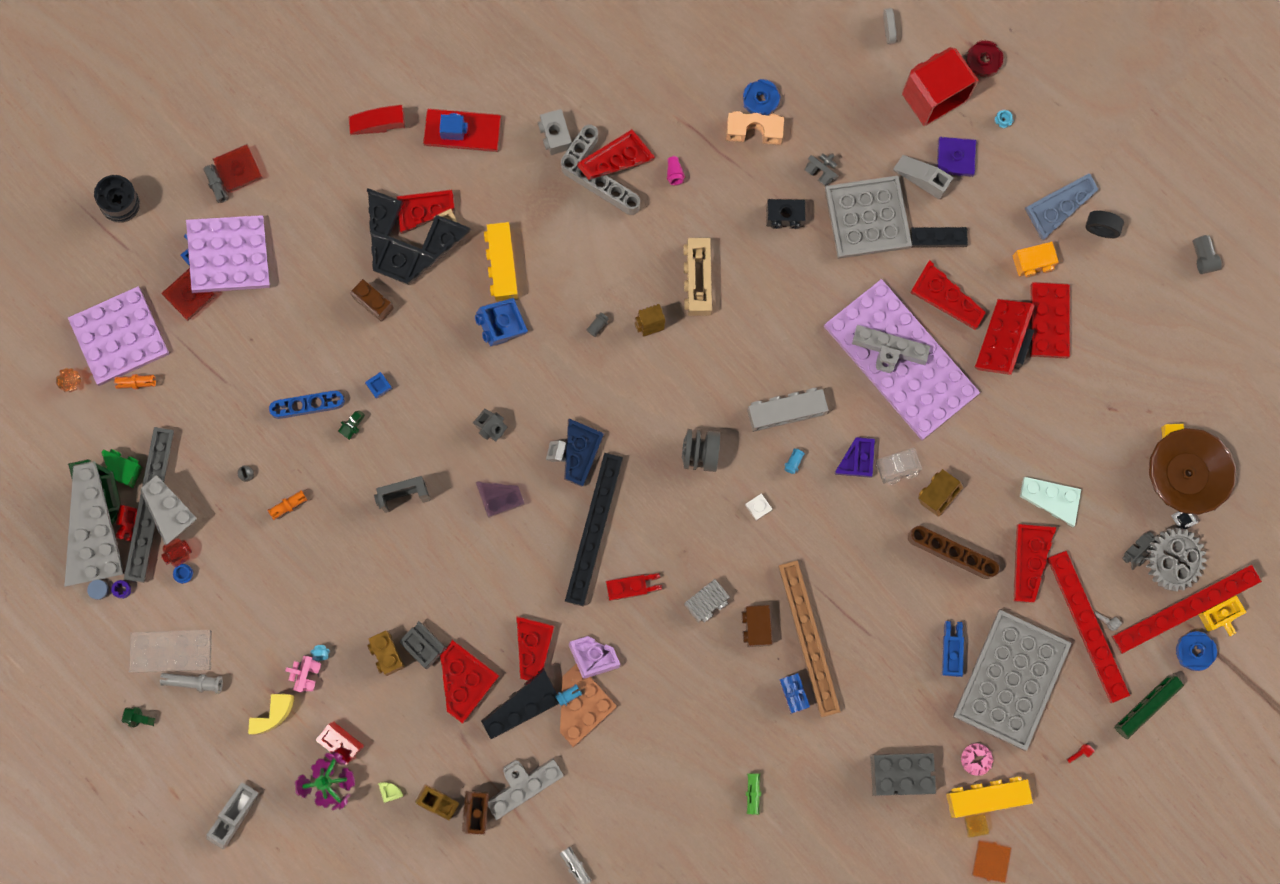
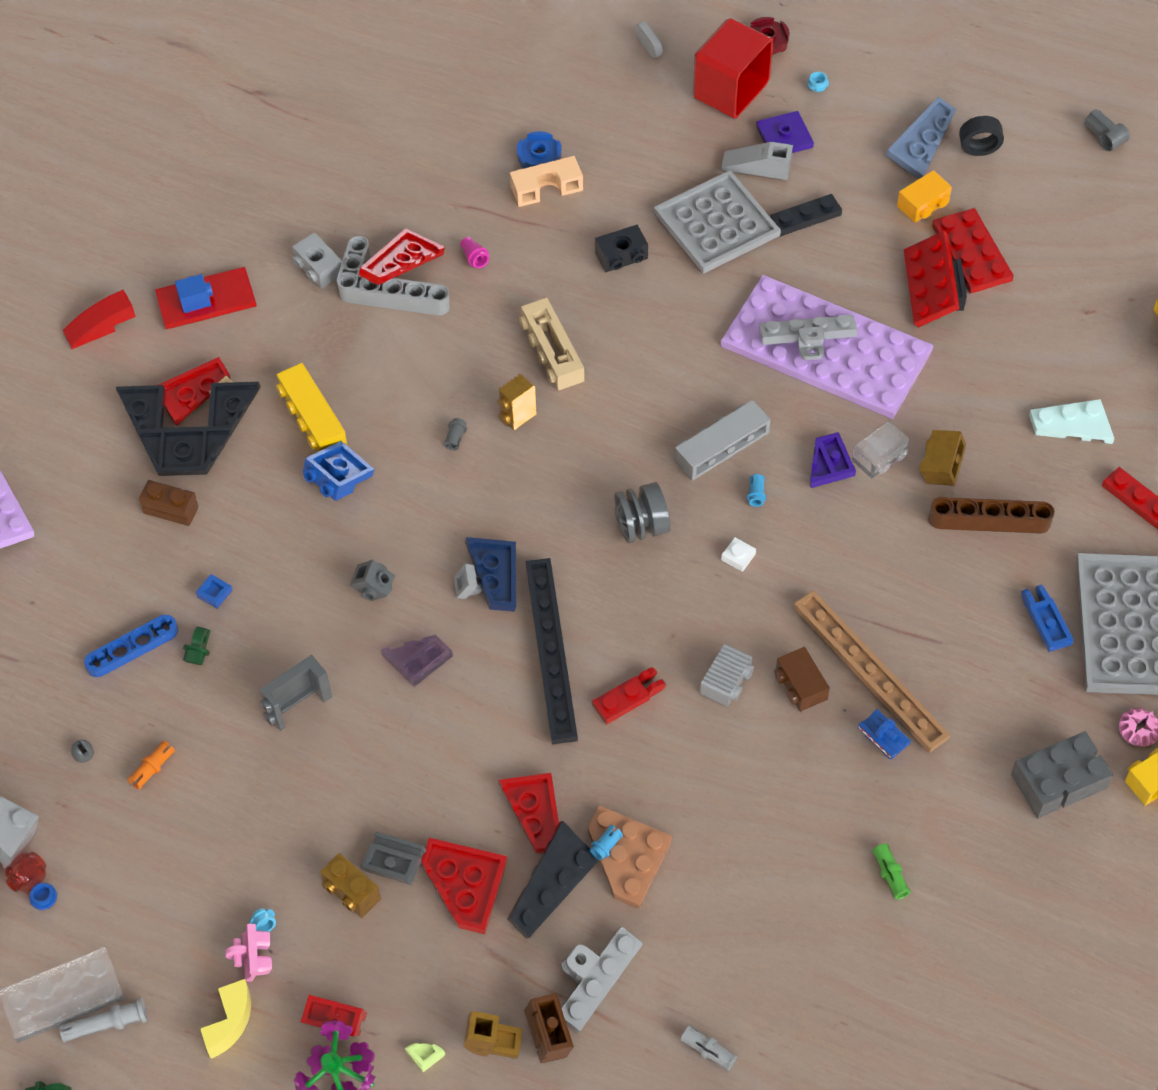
camera: 15 degrees left, 20 degrees down
lavender plate [569,636,620,679] -> none
dark grey hips [804,153,839,186] -> none
red wing [910,260,986,330] -> none
red wing [1014,524,1057,603] -> none

